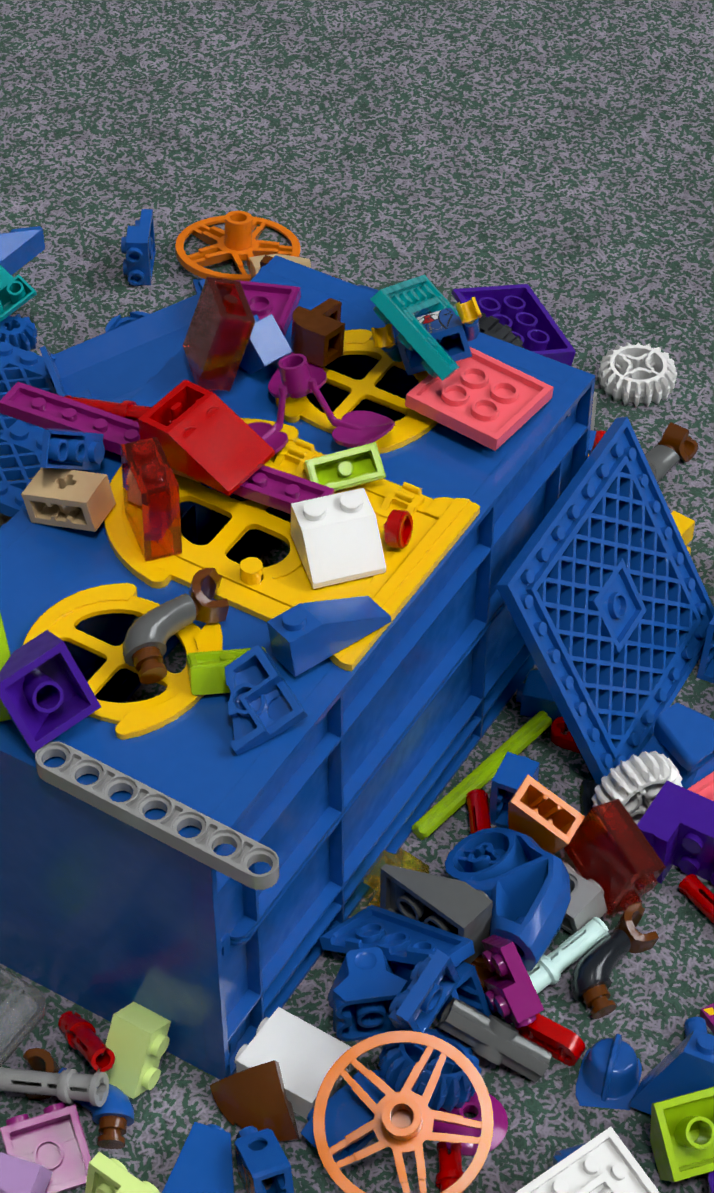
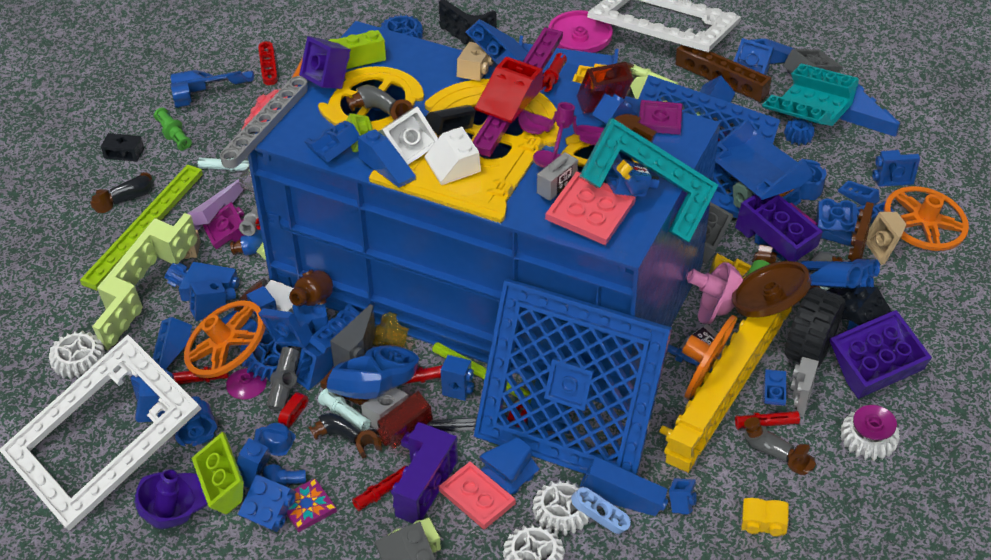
camera: 85 degrees right, 0 degrees up
clear red brick [120,437,182,562] -> none
lime slope [303,442,386,492] -> none
red tile [383,509,413,549] -> none
magenta plate [481,935,544,1028] -> none
orange slope [508,775,585,854] -> none
white gear [591,751,683,834] -> none
none -> blue brick [247,286,277,318]
none -> reddish brown piece [289,269,334,306]
none -> white slope [378,106,438,164]
none -> black brick [425,105,476,135]
none -> light grey piece [537,152,578,200]
none -> blue slope [838,180,880,205]
none -> magenta dish [853,405,897,440]

